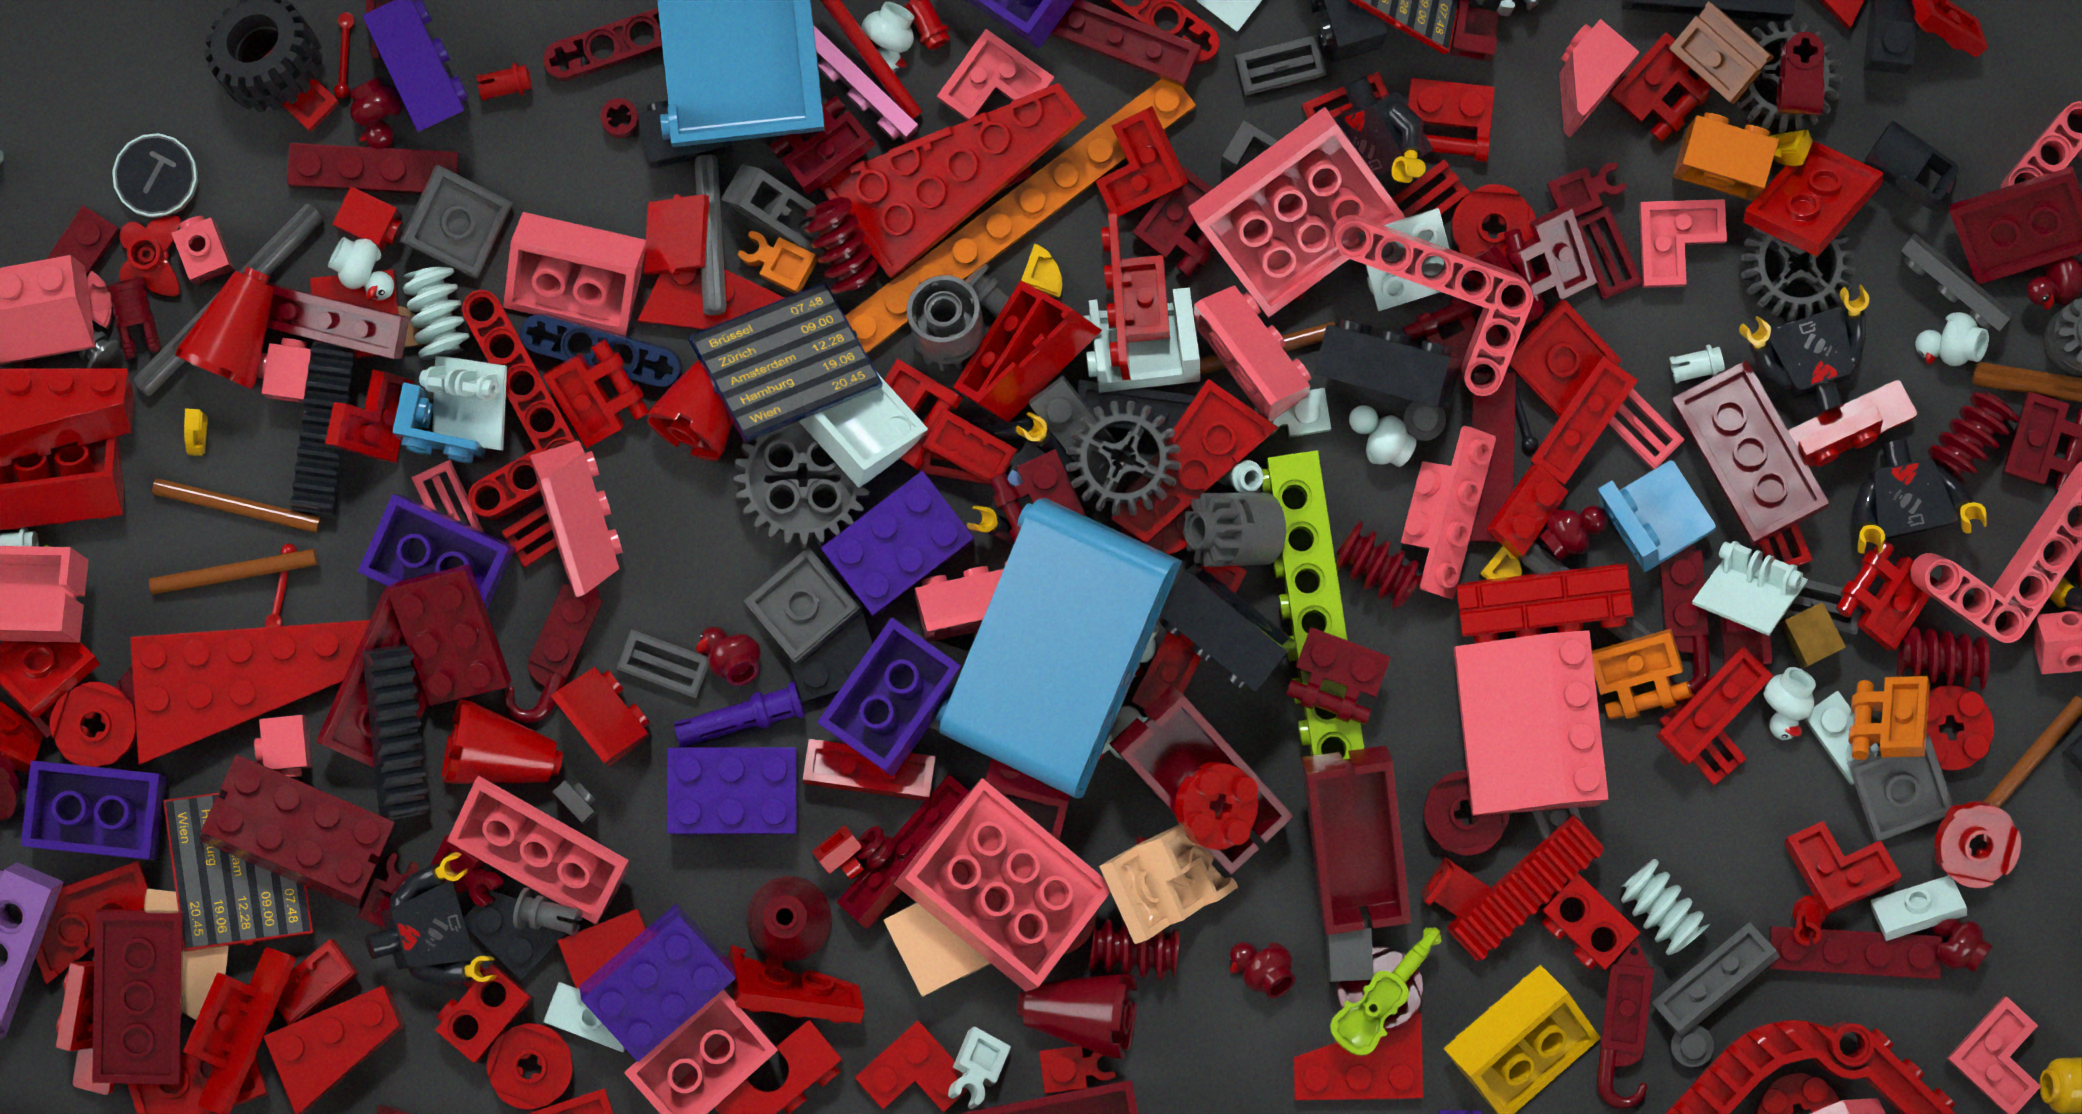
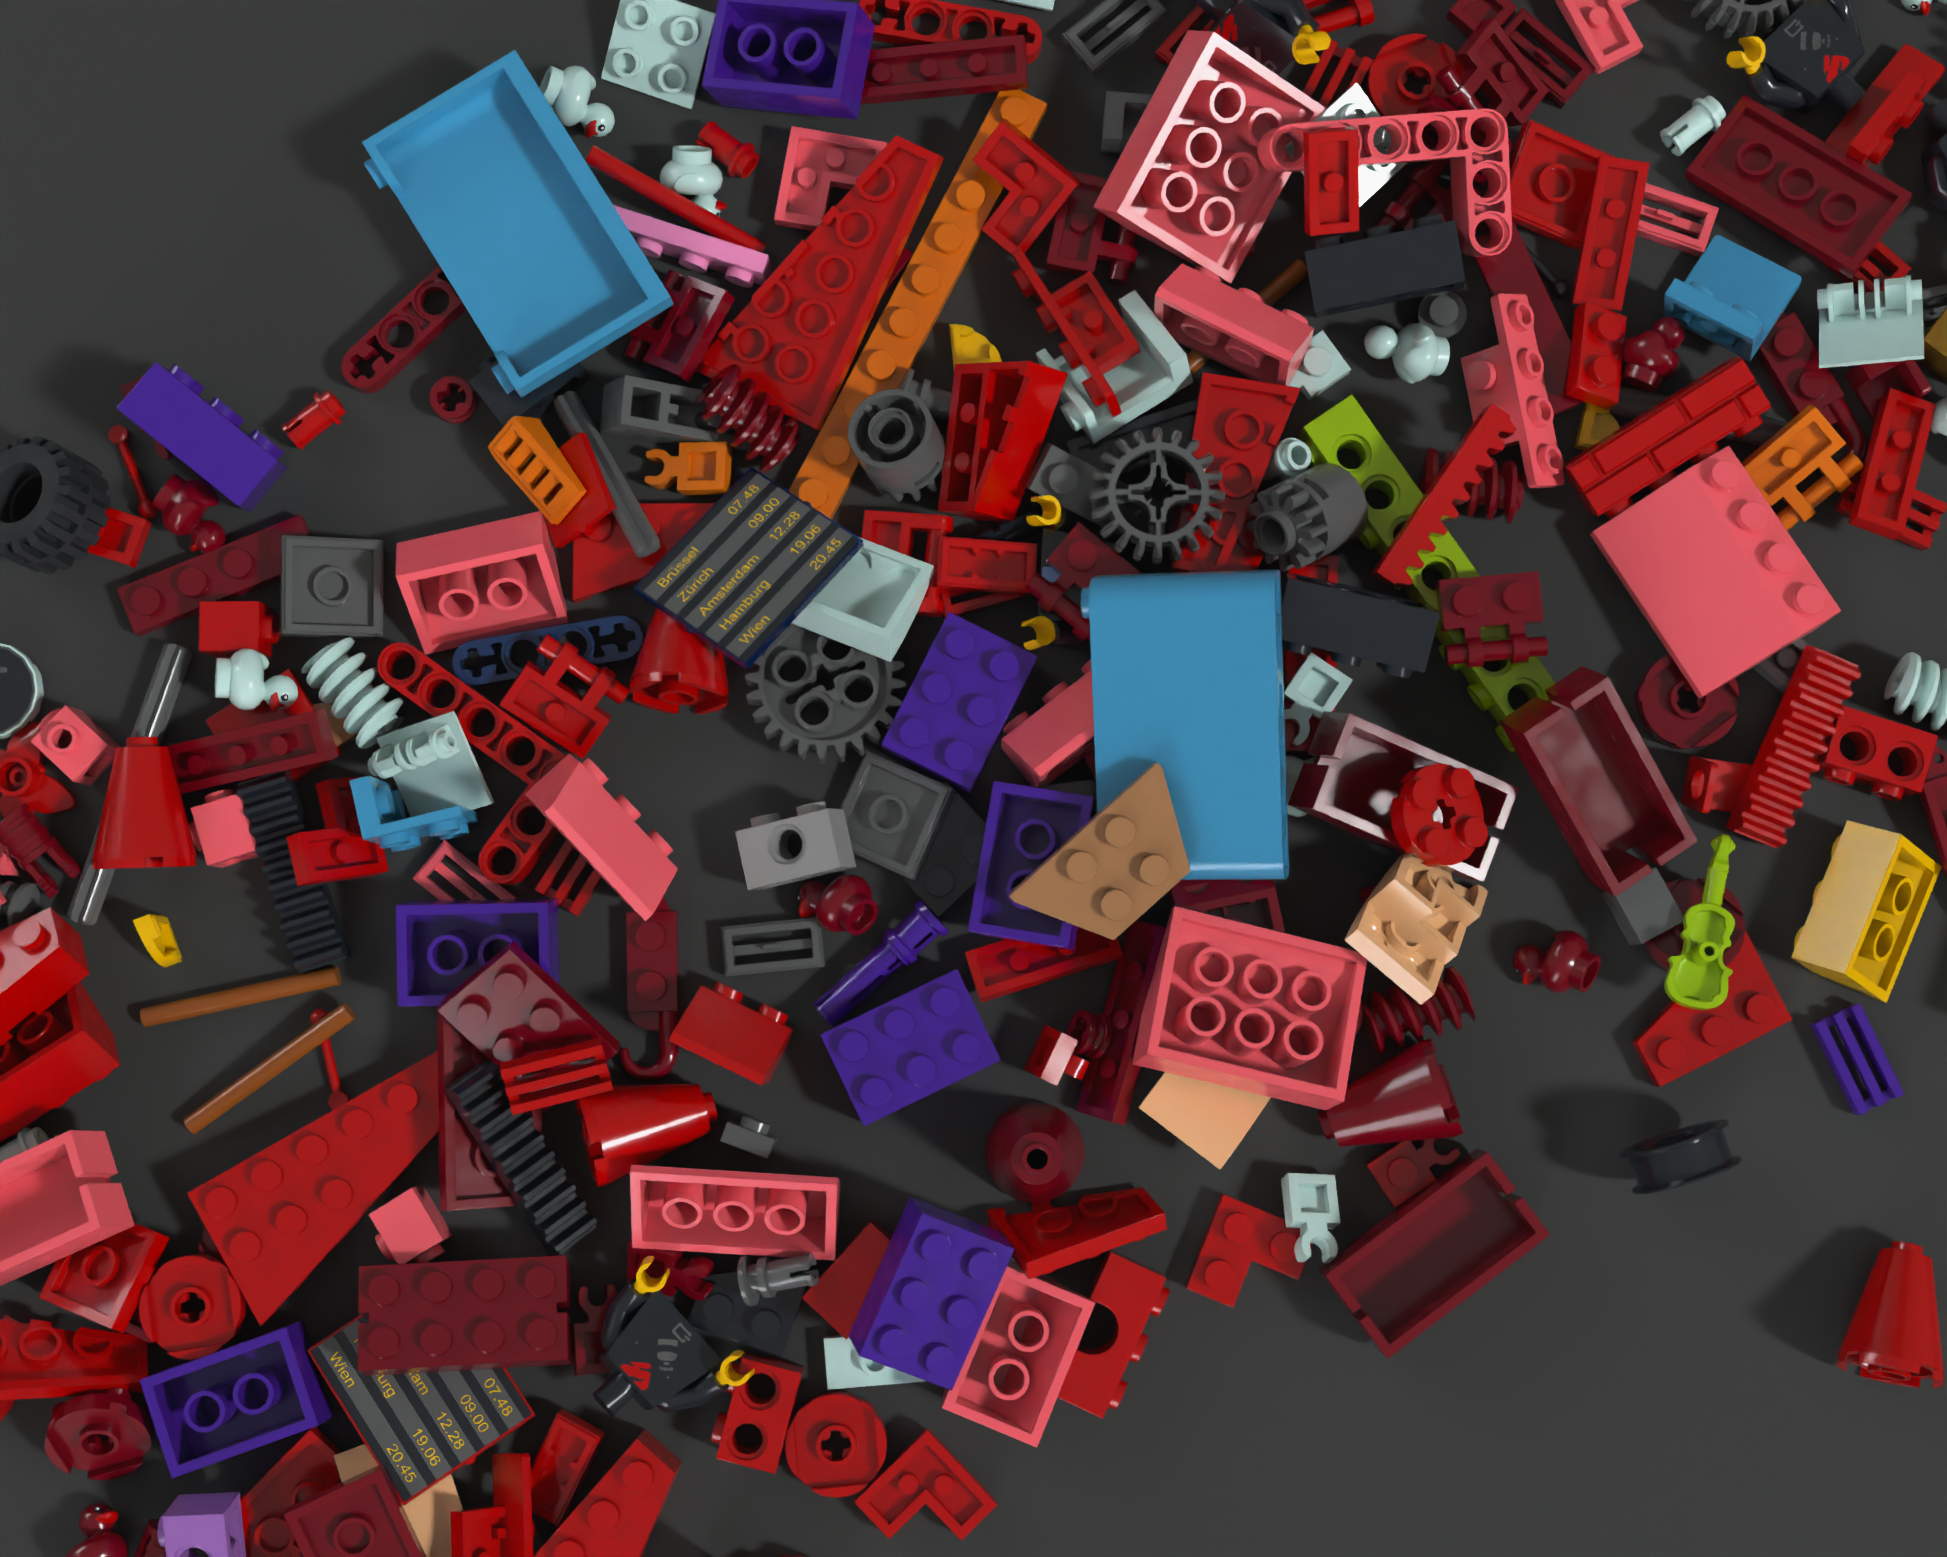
camera: 20 degrees left, 0 degrees up
none -> orange slope [488,416,587,524]
none -> red tile [500,1037,613,1115]
none -> light grey brick [735,801,856,890]
none -> medium nougat wing [1009,761,1191,940]
none -> light aqua plate [1284,652,1353,746]
none -> red plate [1303,126,1359,236]
none -> red gear [1371,403,1517,587]

